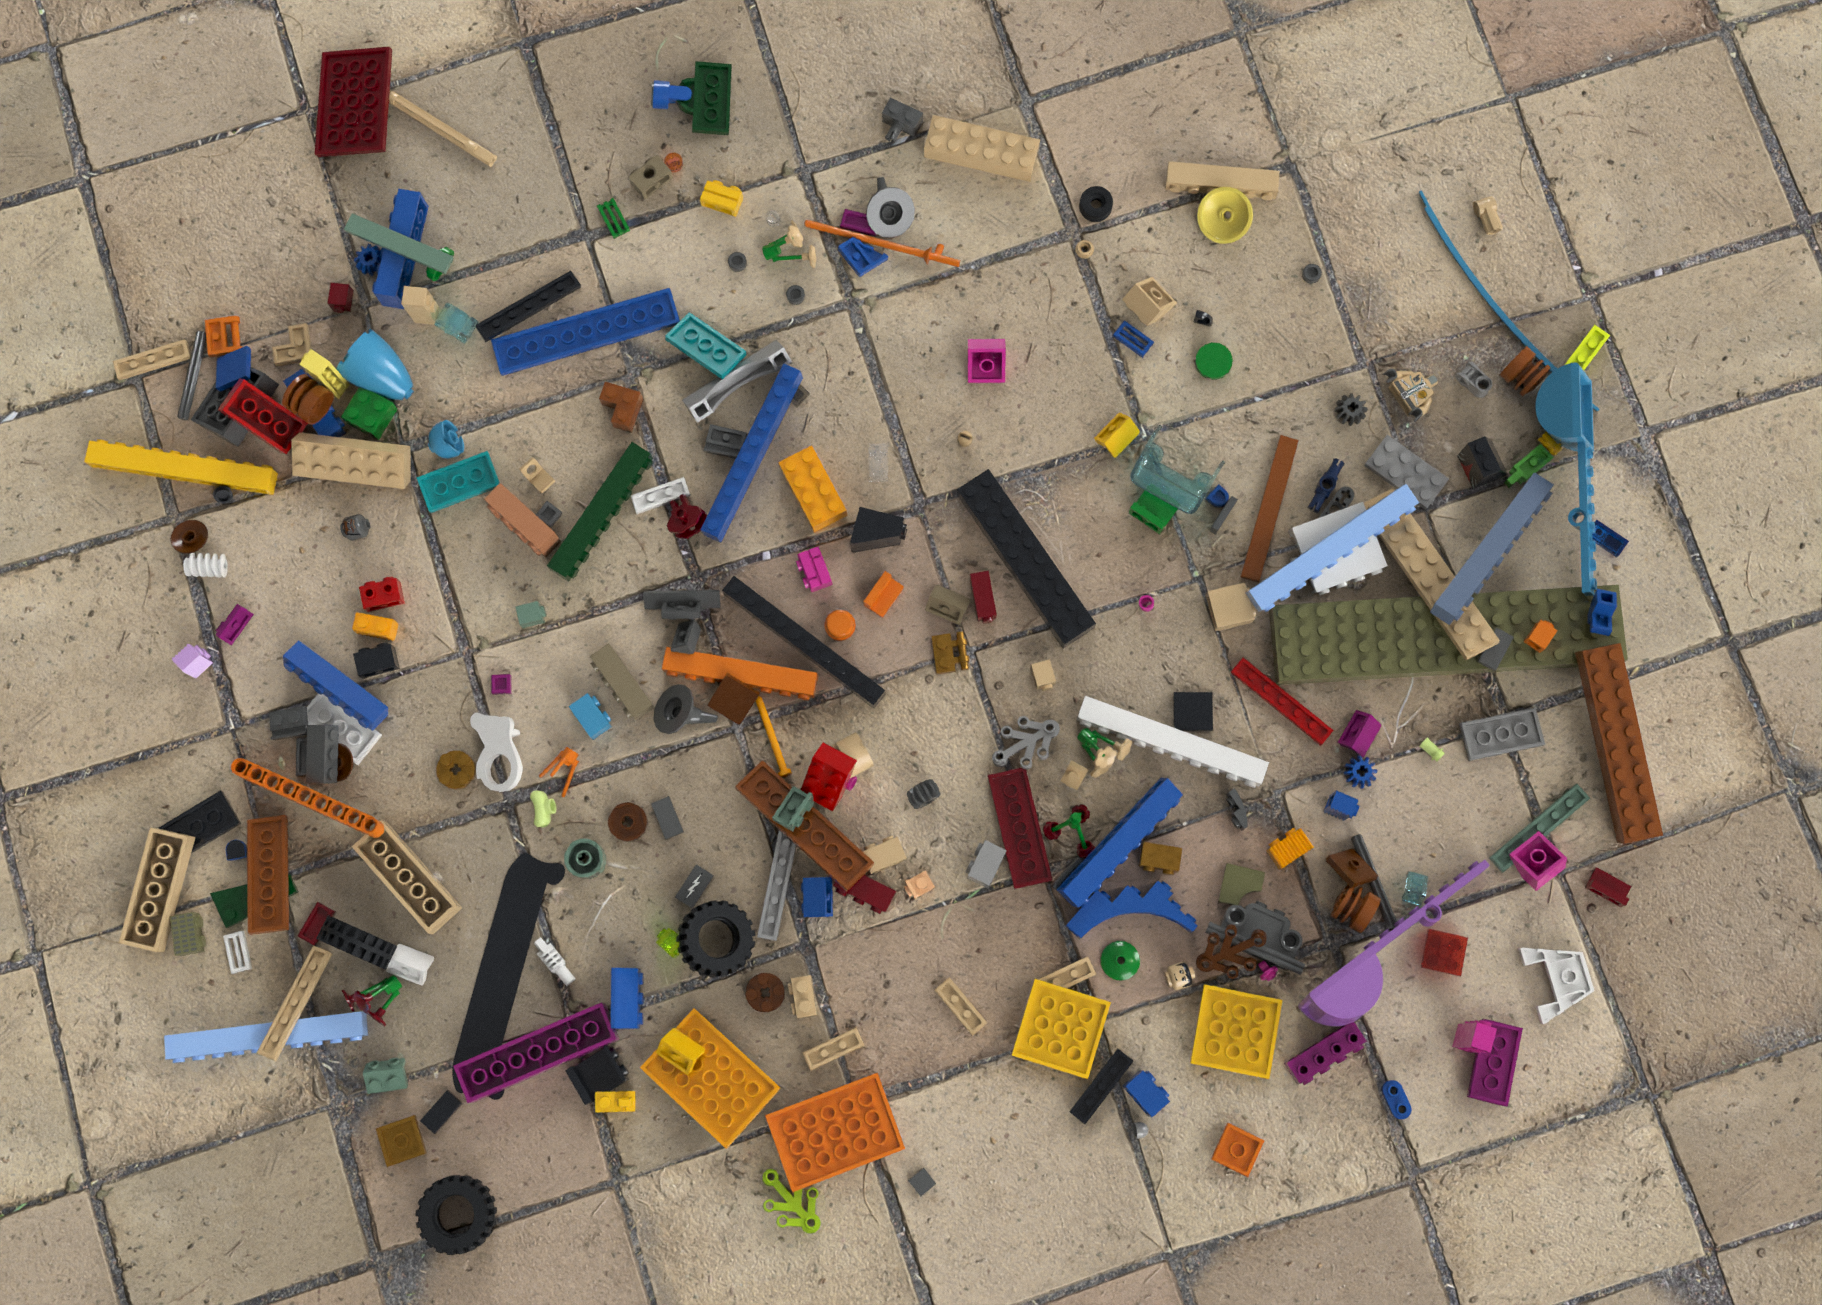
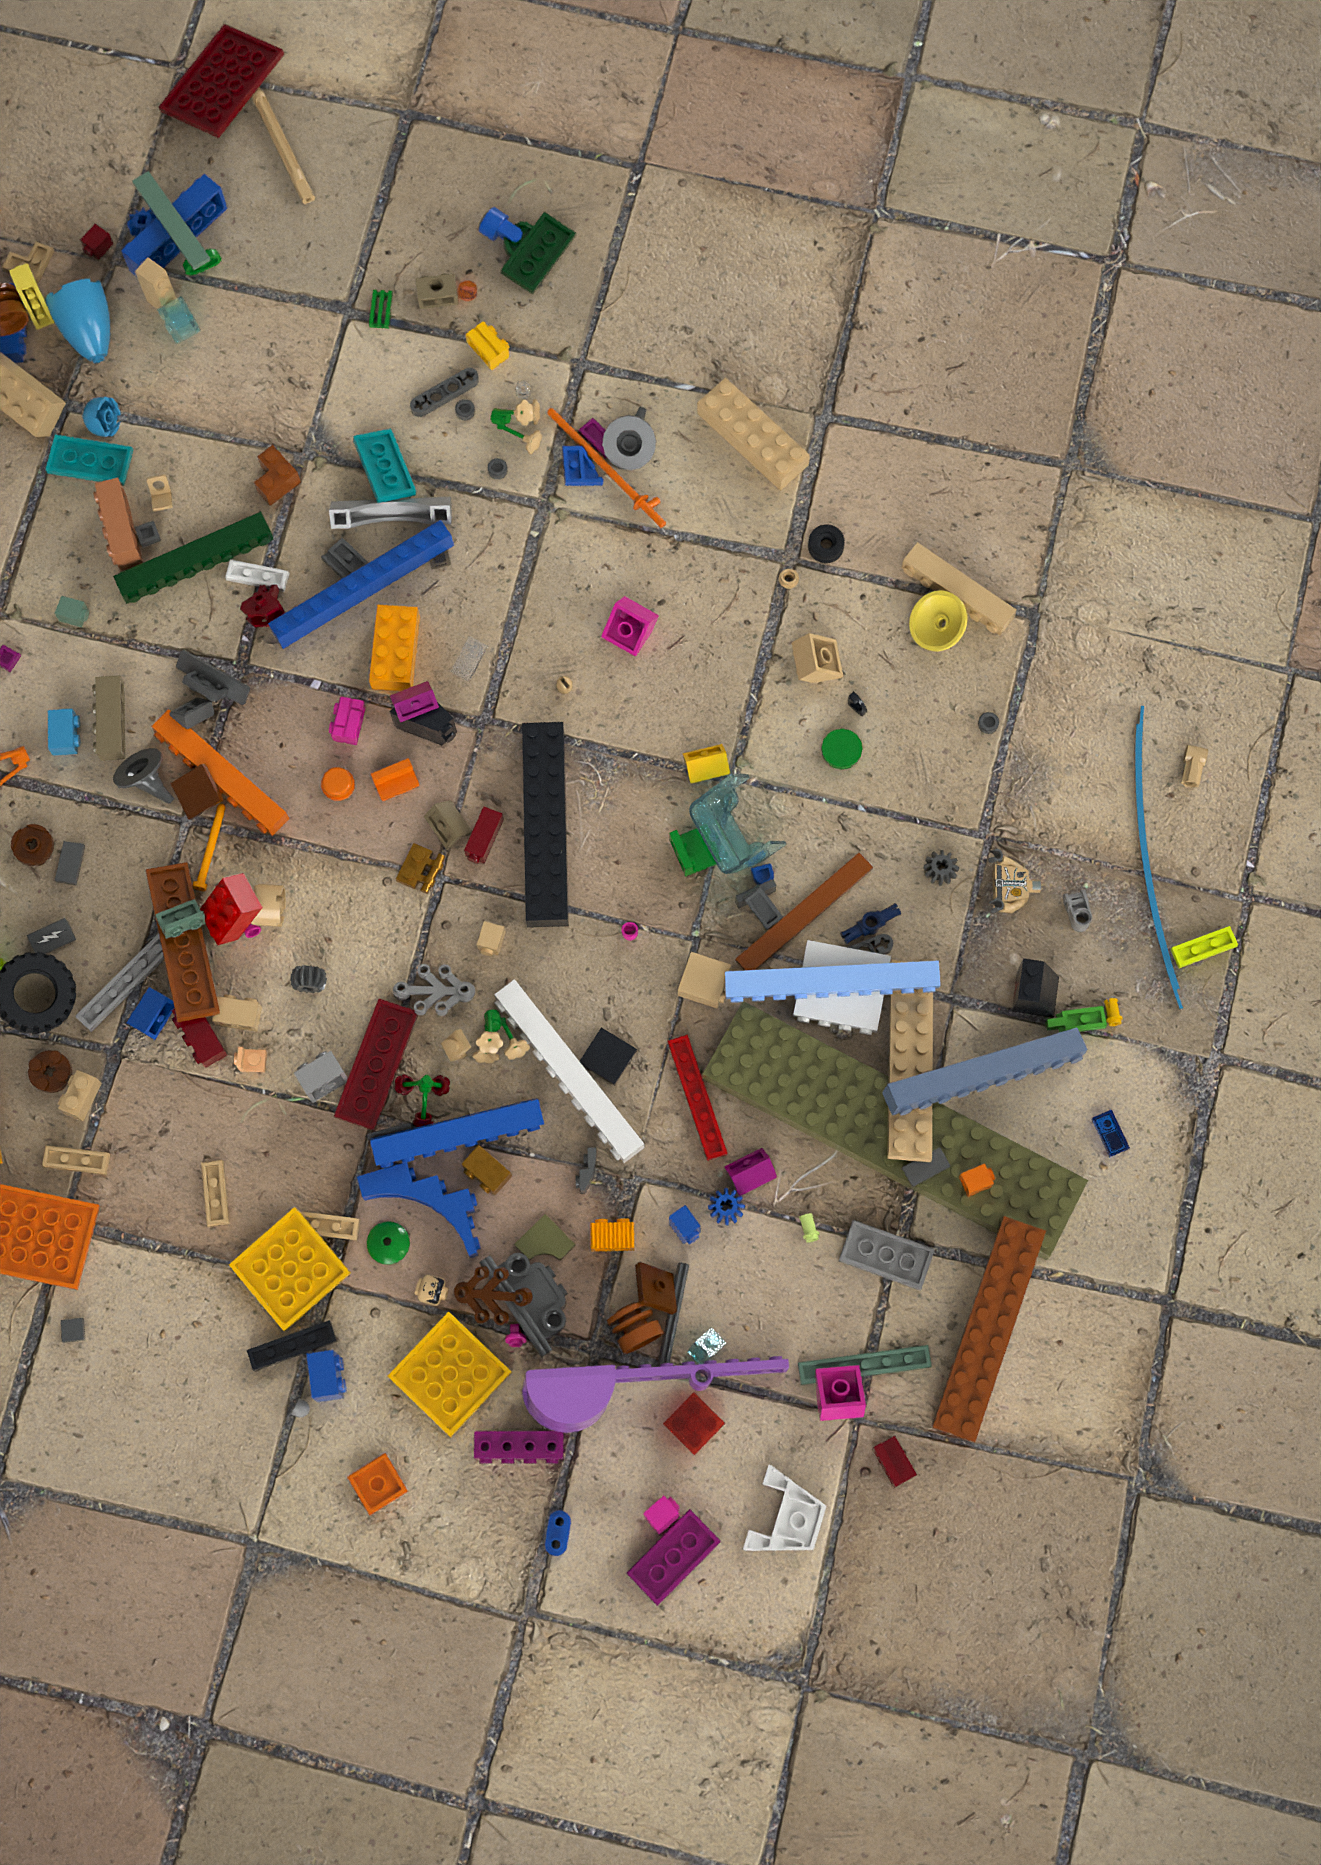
camera: 30 degrees right, 5 degrees down
green brick [341,387,398,440] -> none
black tile [475,271,581,343] -> none
blue plate [491,288,680,376] -> none
black brick [722,576,886,709] -> none
dark grey brick [882,97,923,143] -> none
blue tile [1113,320,1154,358] -> none
light grey plate [1364,435,1449,510] -> none
dark orange wheel [1499,346,1551,397] -> none
dark azure plate [1535,363,1597,596] -> none
blue brick [1587,589,1617,636] -> none
none -> magenta panel [390,681,439,722]
none -> dark grey beam [410,368,479,417]
none -> dark grey tile [742,884,783,930]

